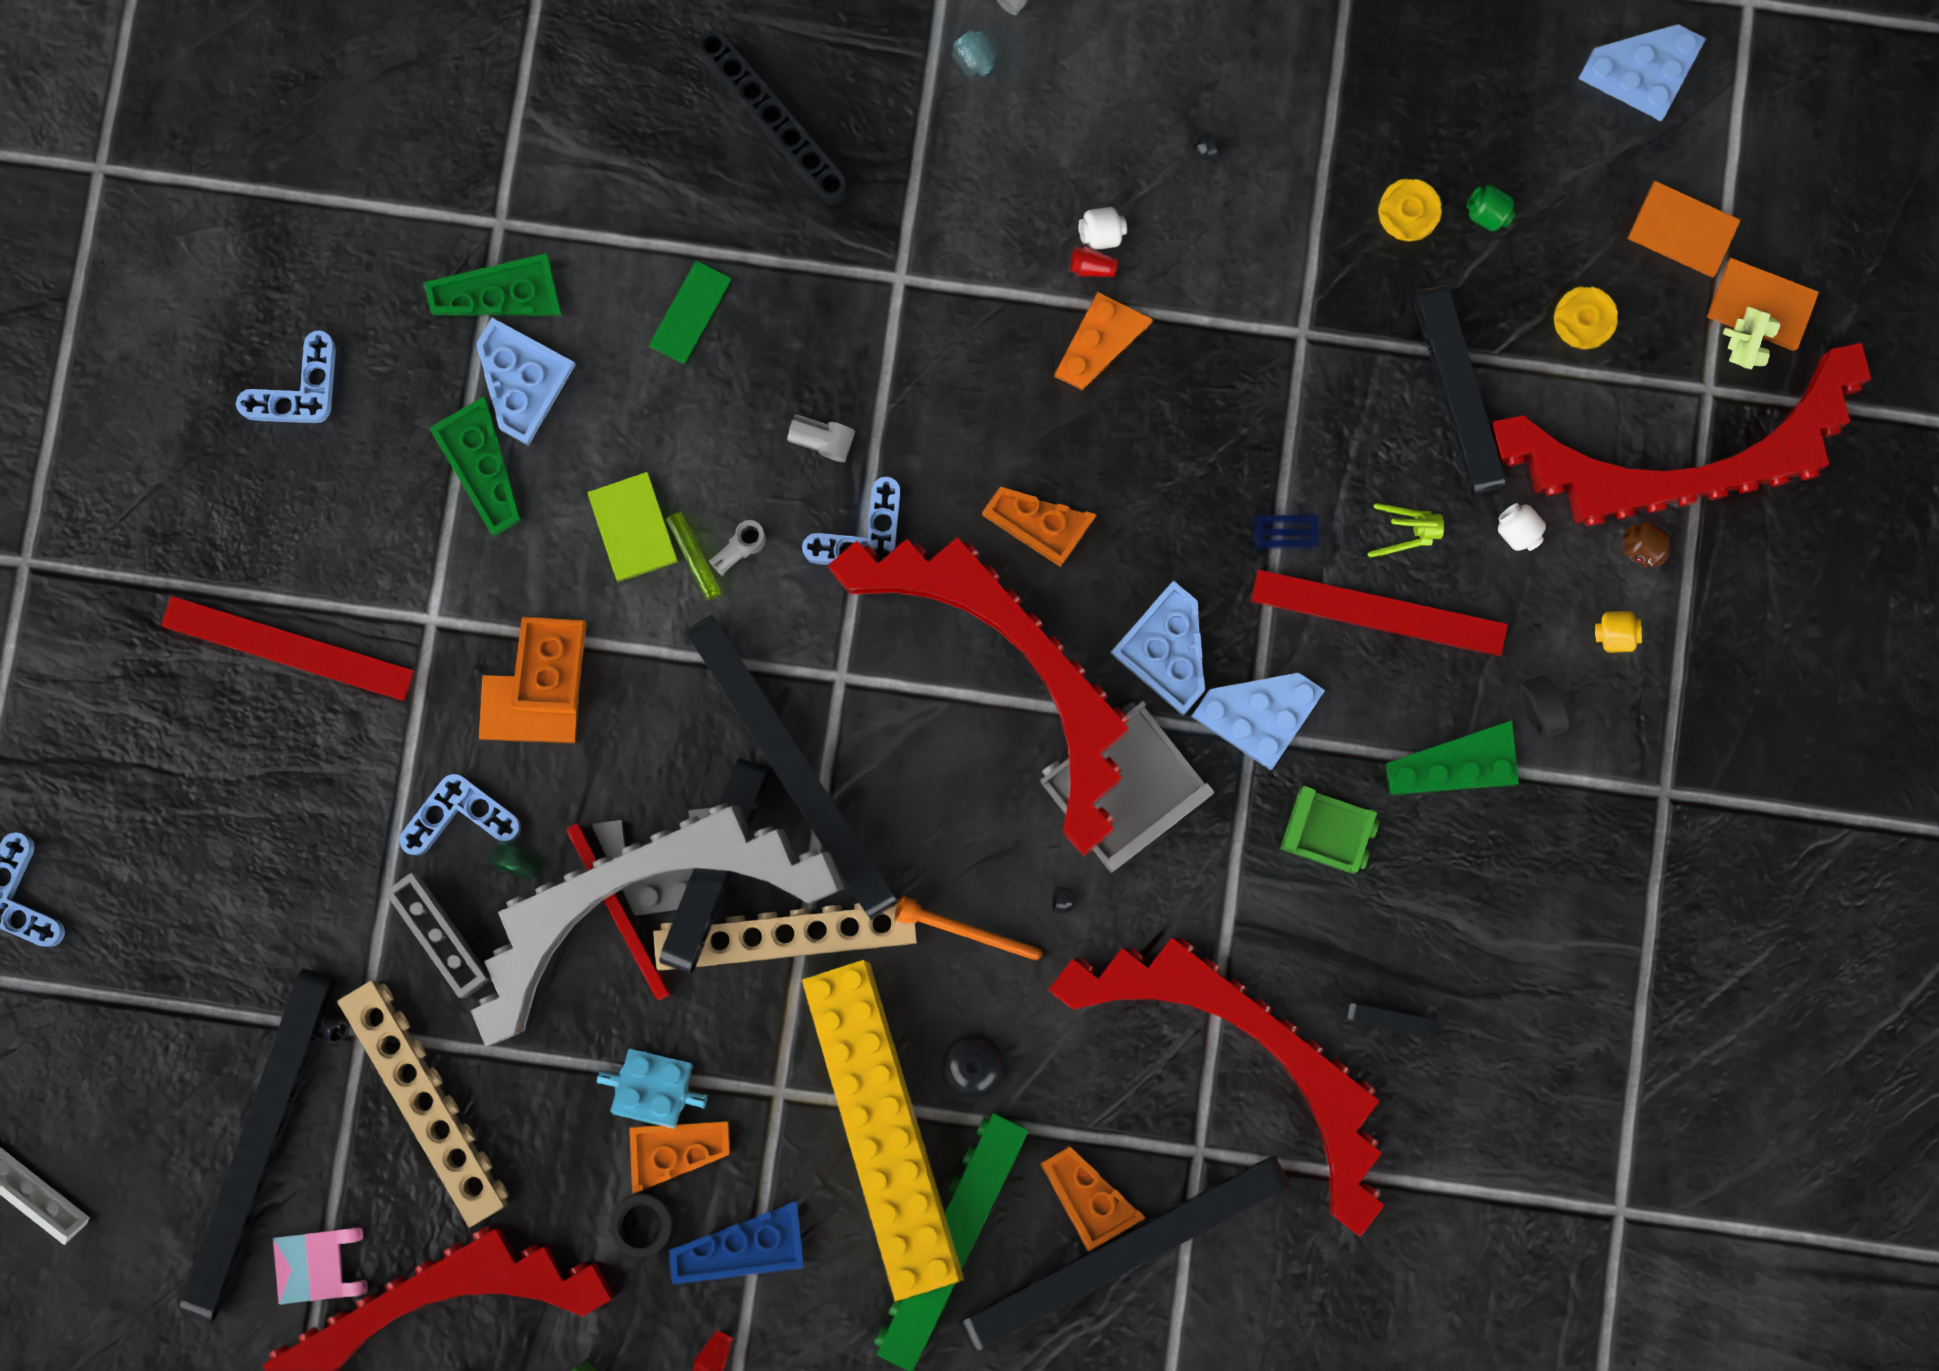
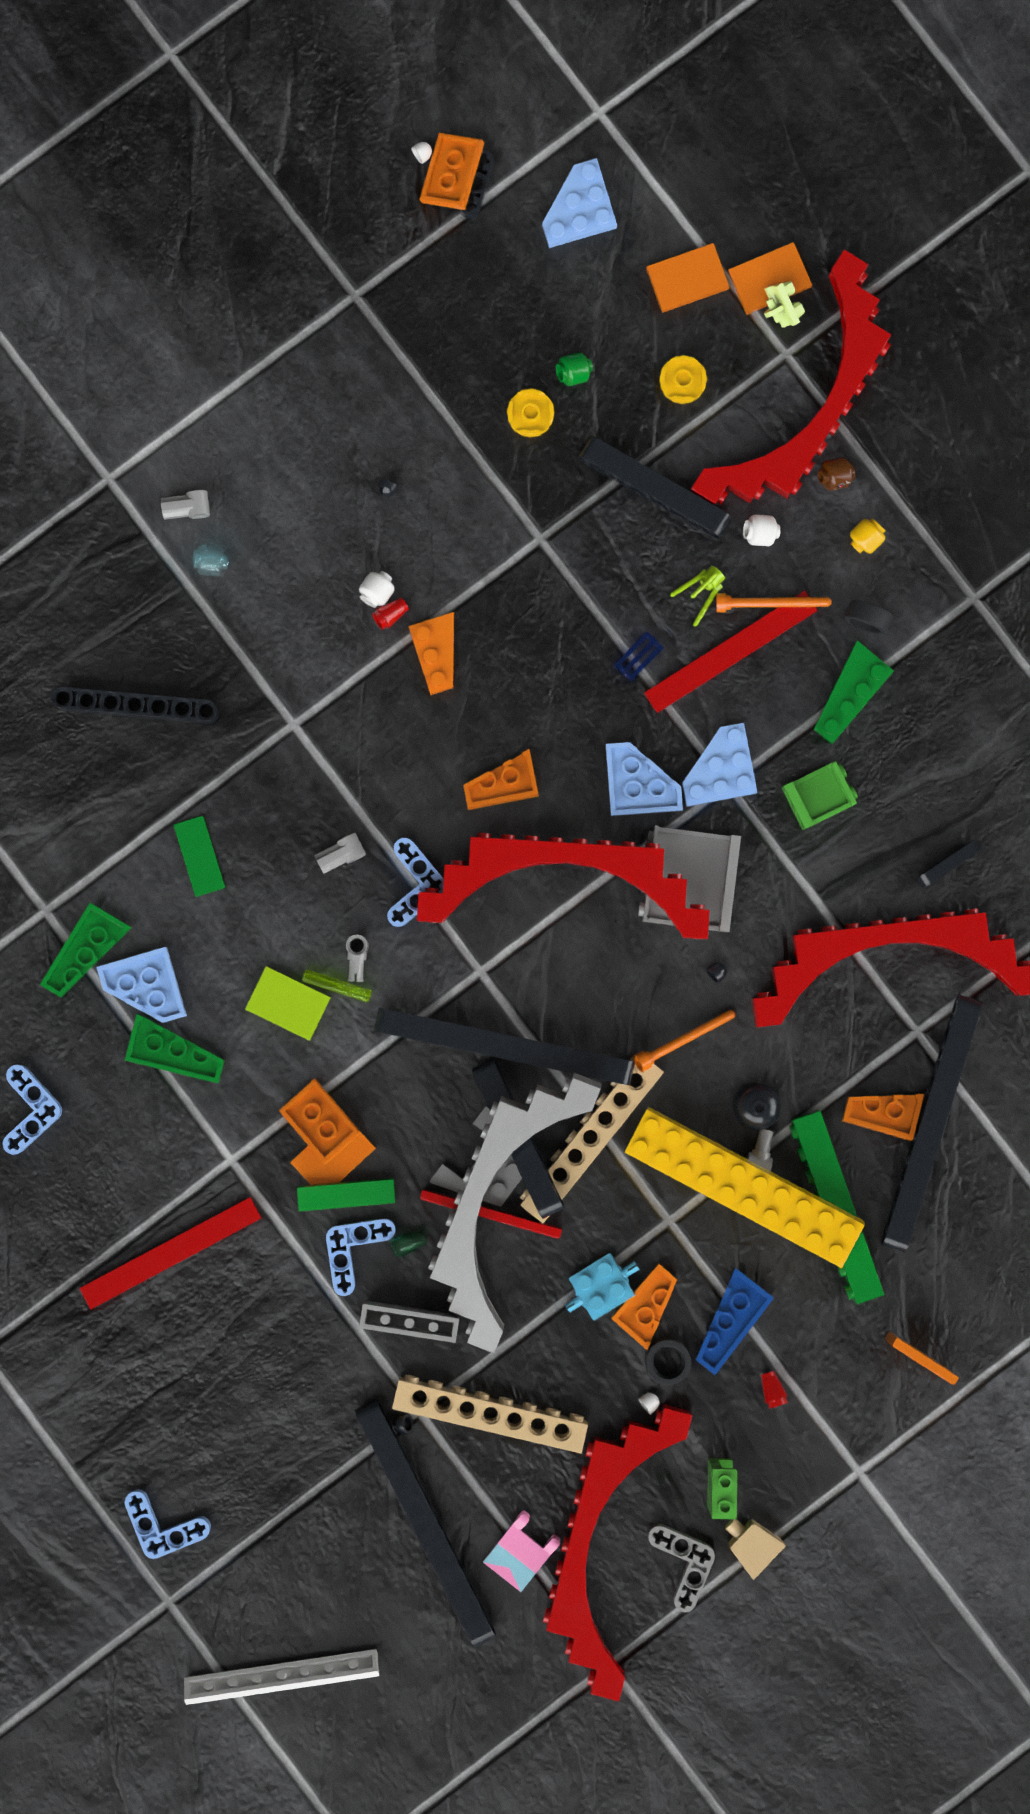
camera: 45 degrees left, 5 degrees up
none -> green tile [297,1178,395,1212]
none -> white hinge [638,1393,659,1414]
none -> orange piece [716,593,832,613]
none -> light grey pin [746,1129,774,1171]

